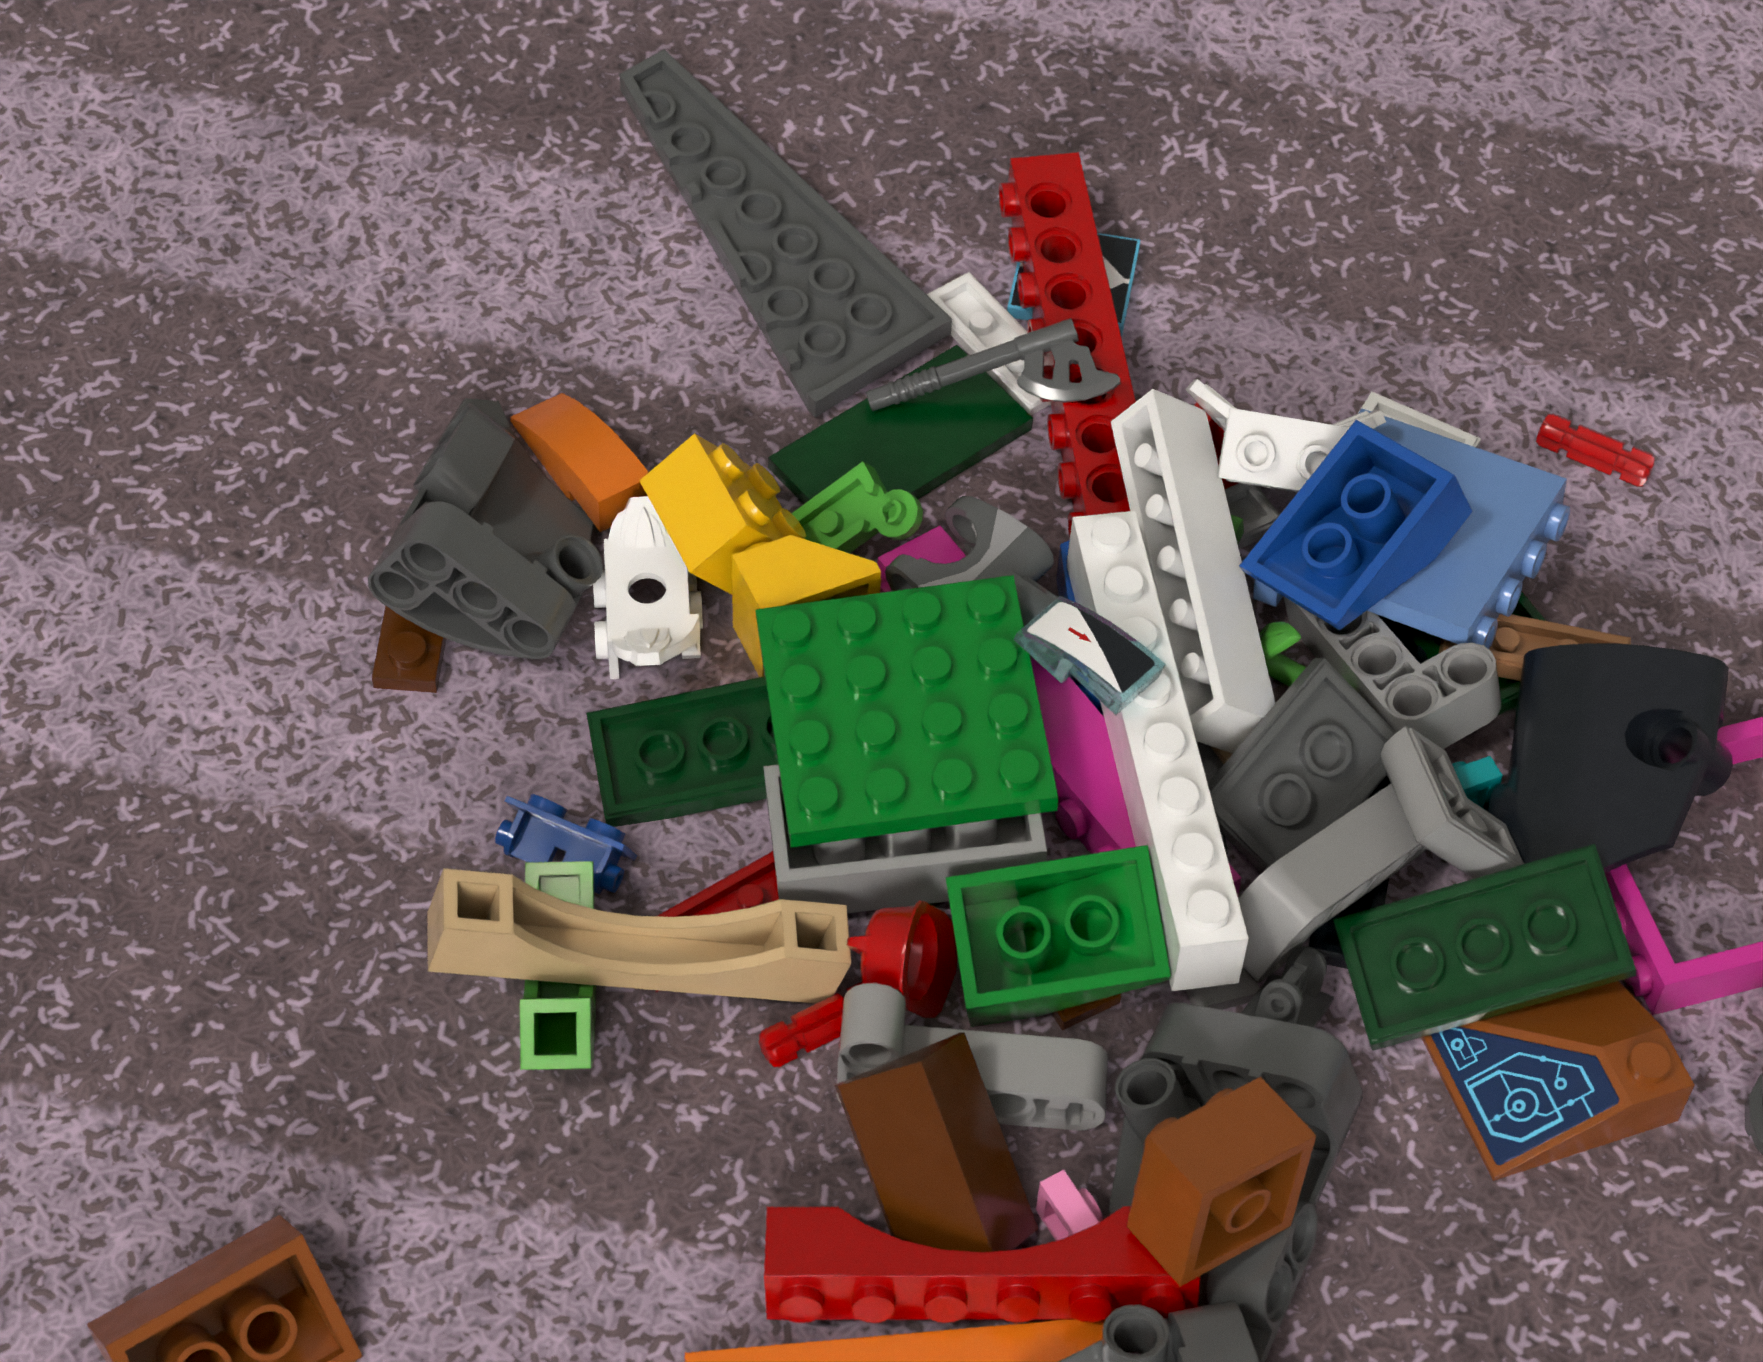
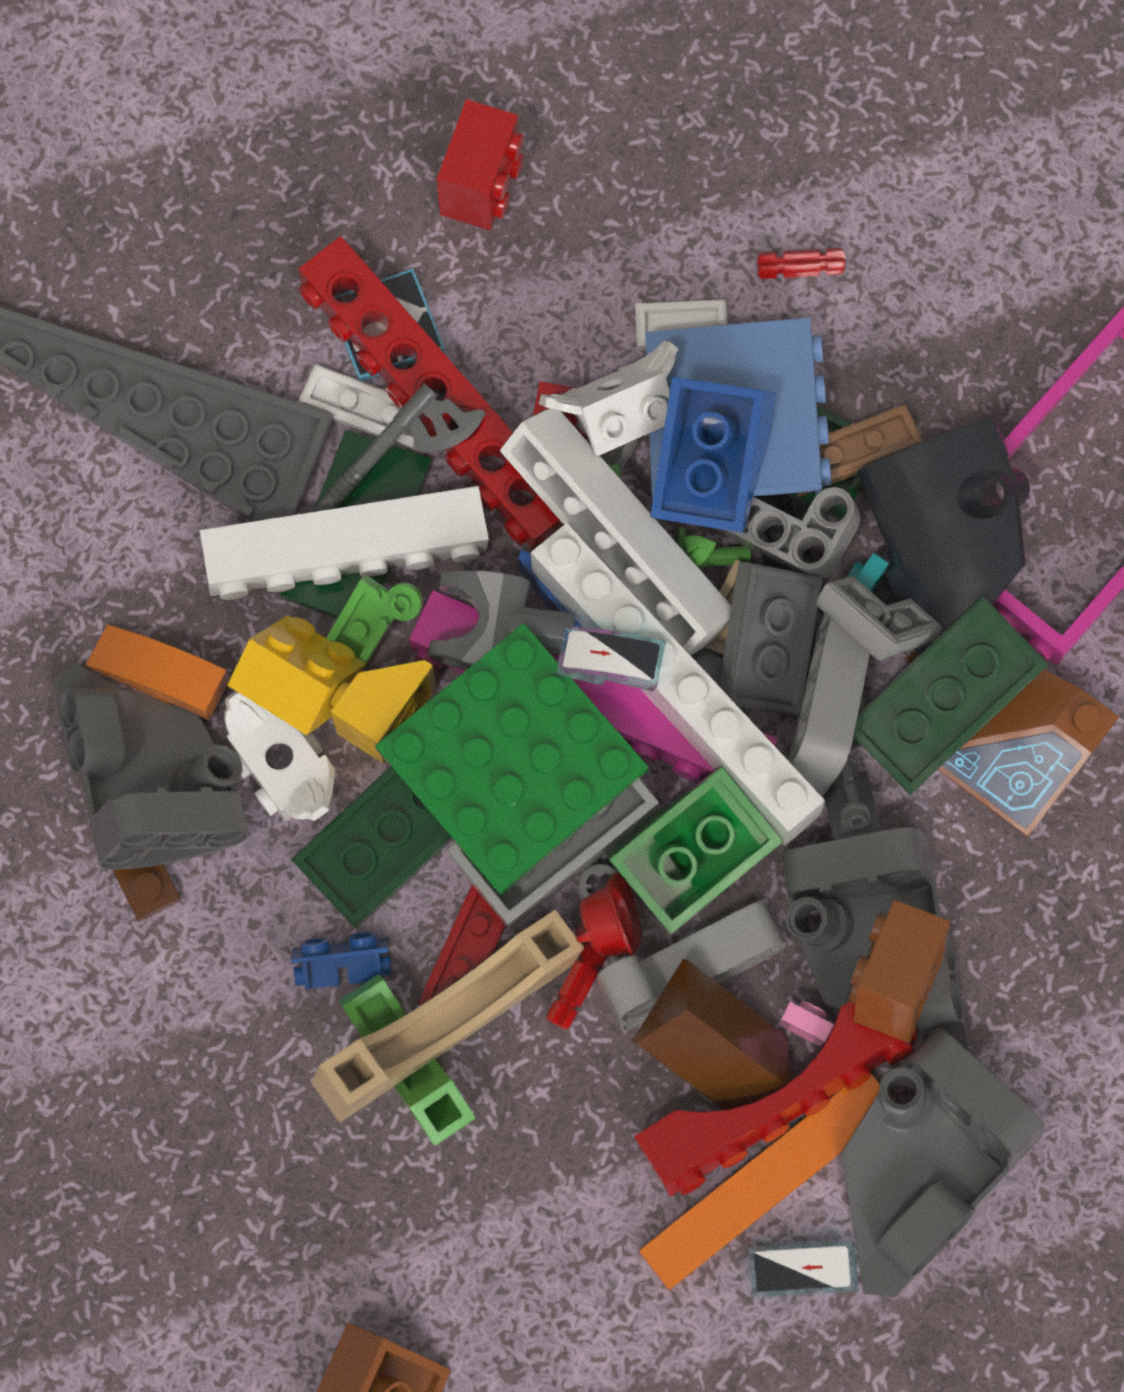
camera: 30 degrees left, 20 degrees up
none -> white brick [199,486,489,600]
none -> red brick [436,99,525,231]

